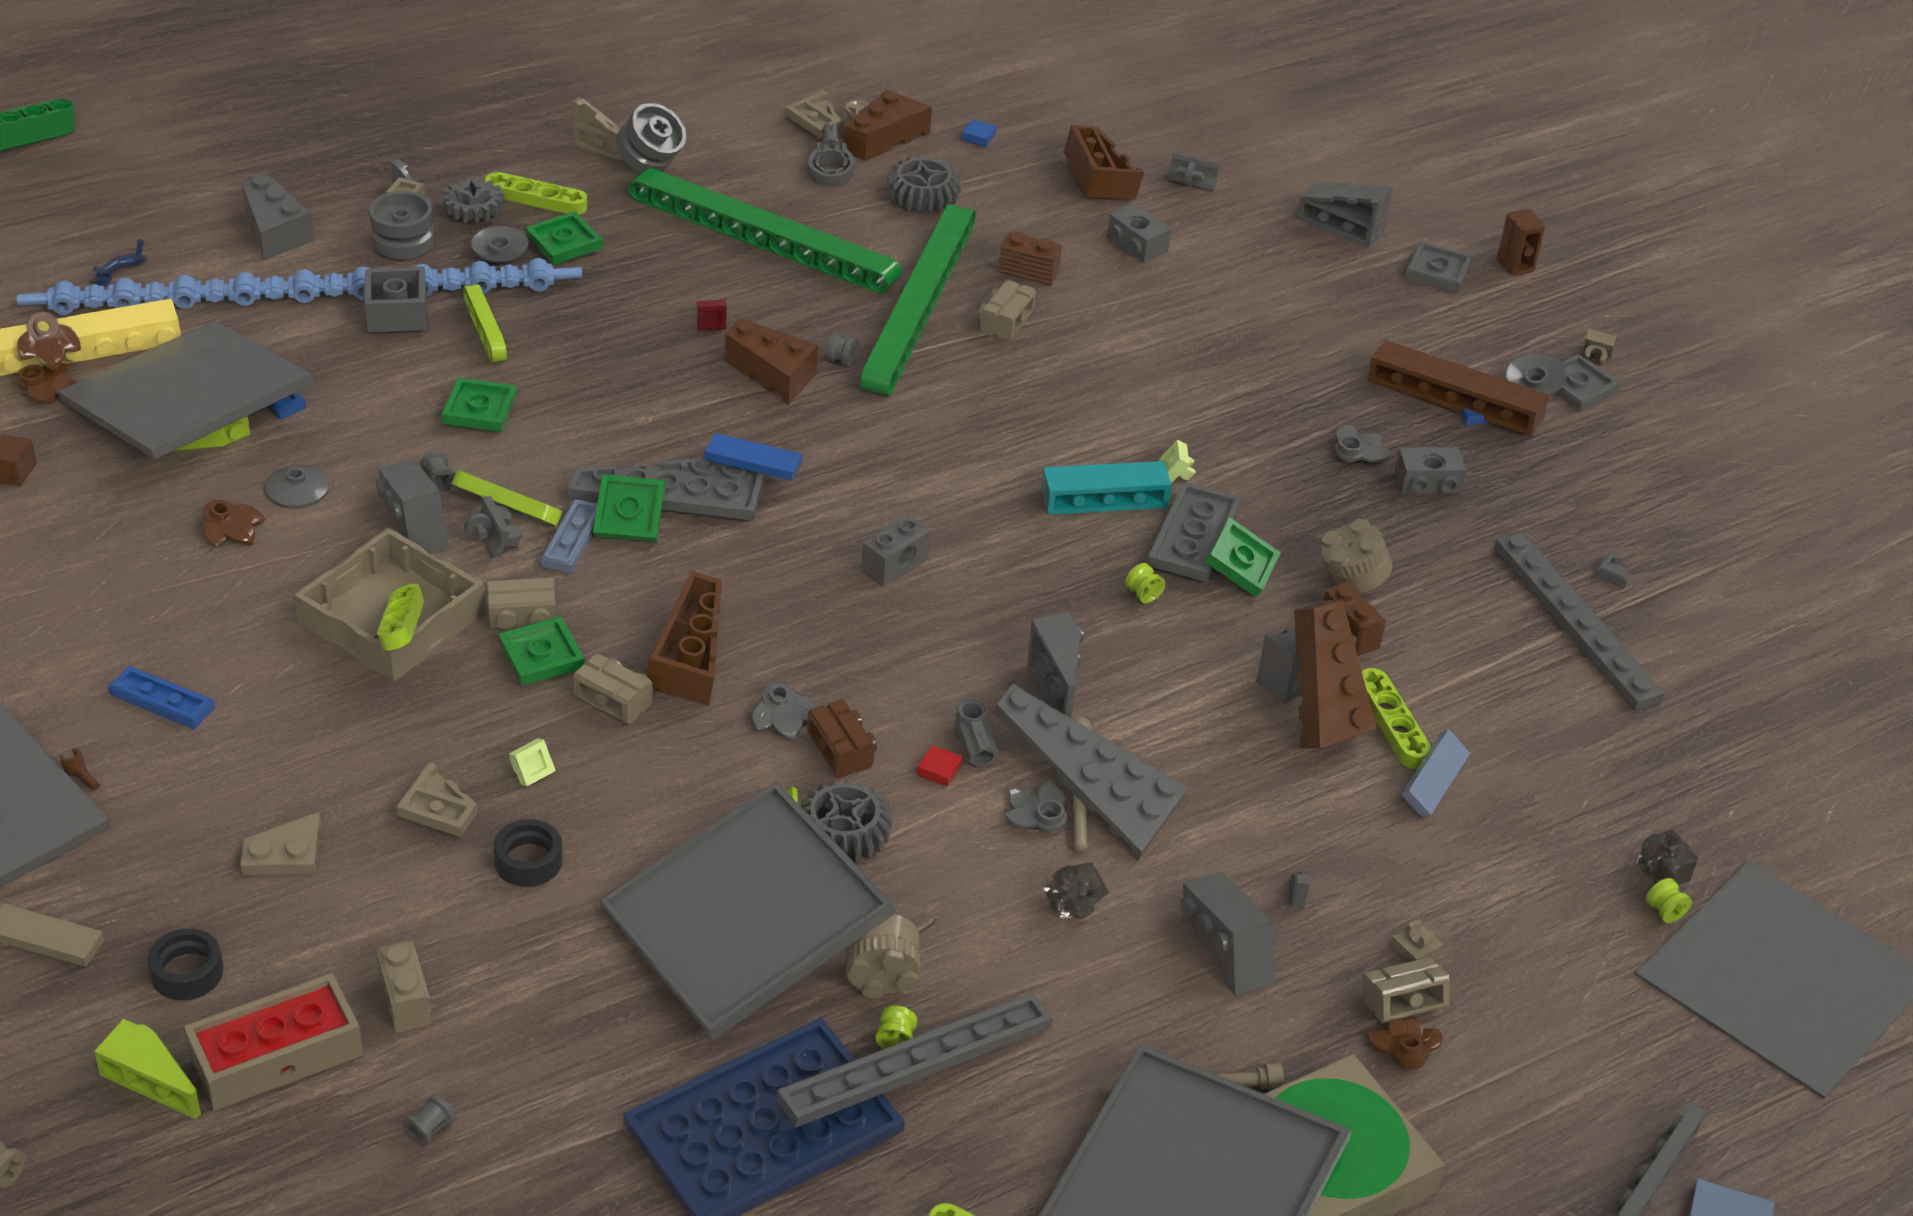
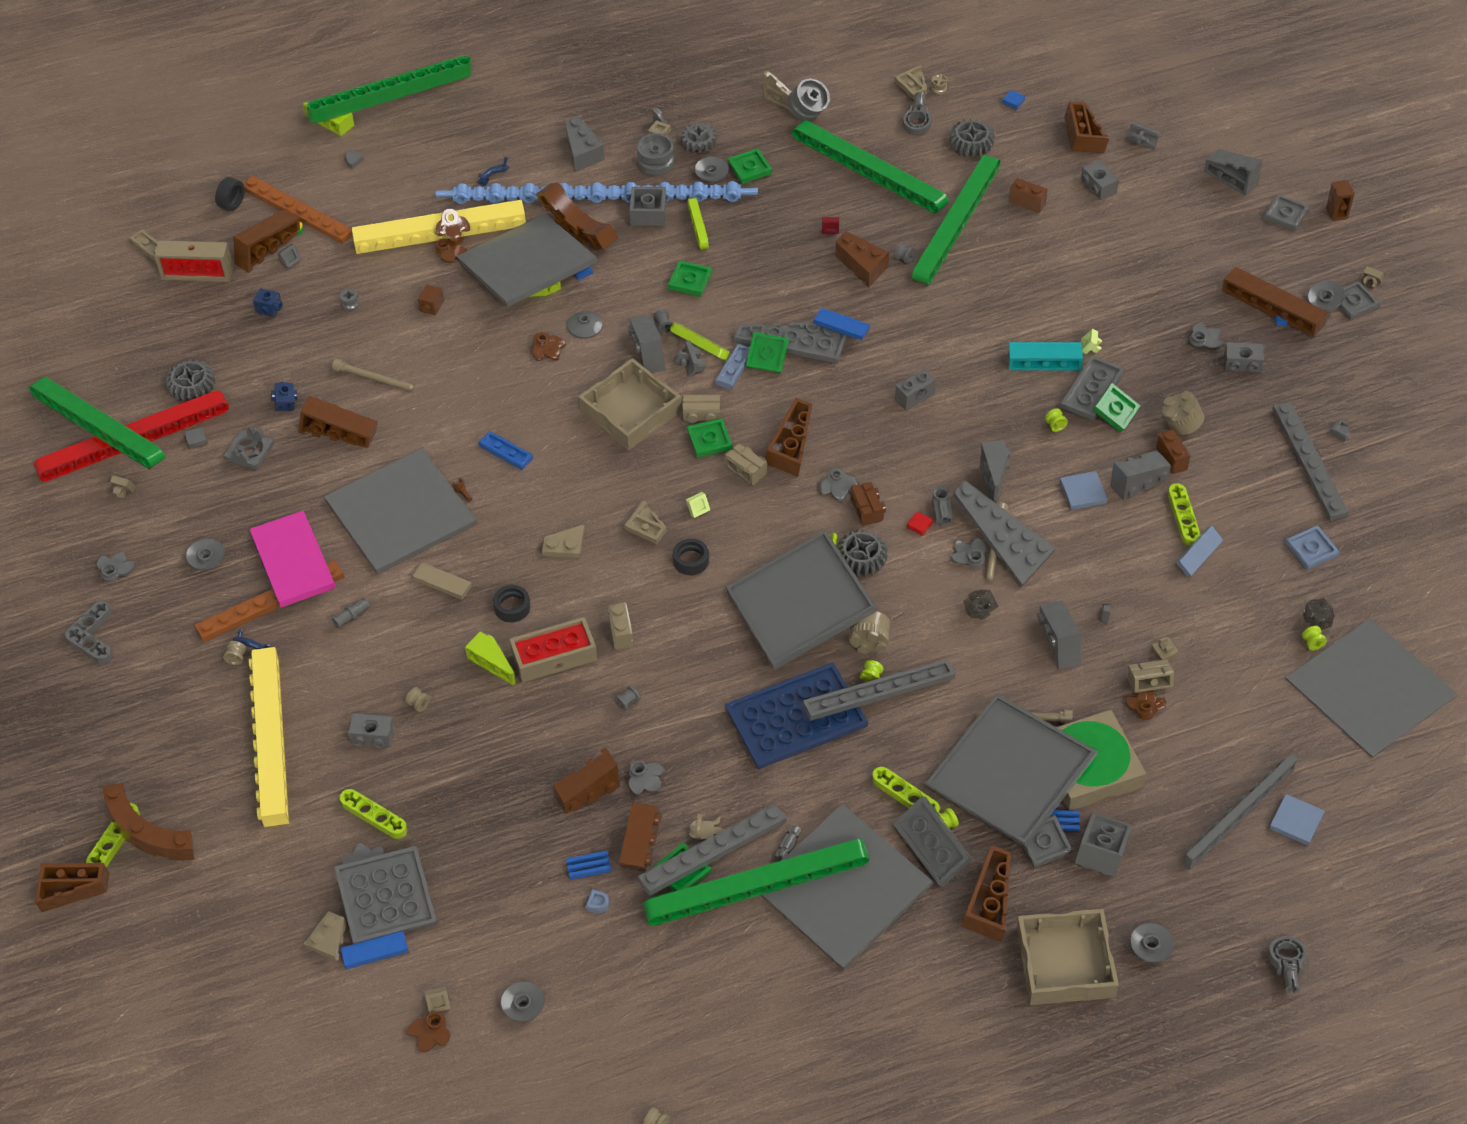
camera: 15 degrees right, 10 degrees up
lime beam [377,584,425,651] -> none
lime beam [485,172,588,215] -> none
reddish brown wedge [843,90,932,161] -> none
dark tan brick [978,280,1036,341] -> none
reddish brown wedge [1294,599,1377,749] -> none
none -> reddish brown brick [536,182,618,250]
none -> sand blue tile [1060,471,1108,510]
none -> sand blue tile [1285,525,1340,570]

